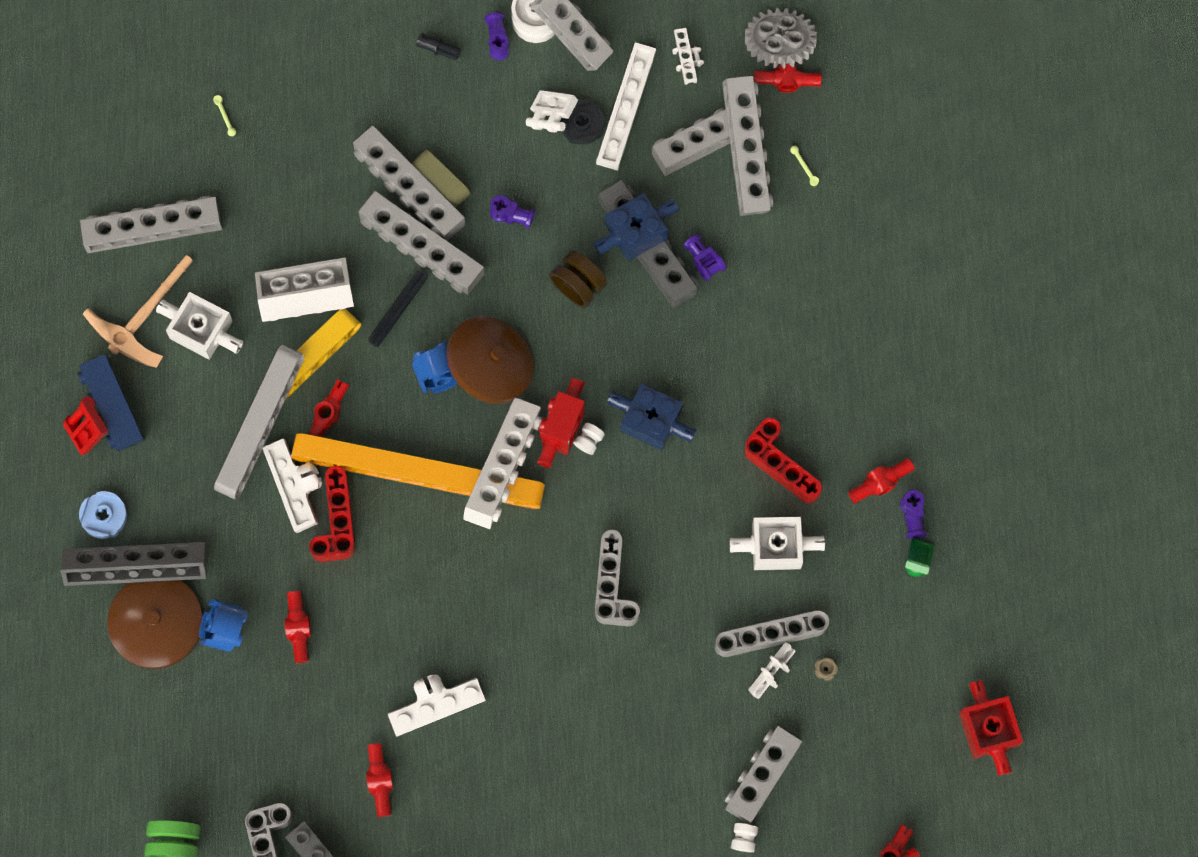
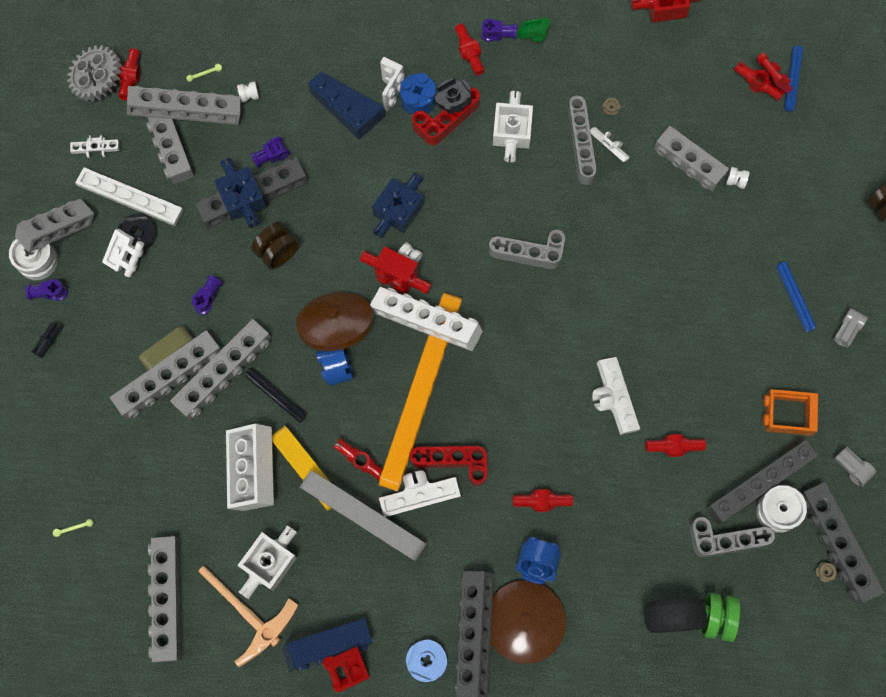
camera: 80 degrees left, 0 degrees up
none -> white wheel [237,81,259,103]
none -> dark blue wedge [308,72,385,139]
none -> white bracket [380,57,405,111]
none -> blue brick [400,73,436,114]
none -> black plate [435,78,472,114]
none -> black tyre [644,598,707,633]

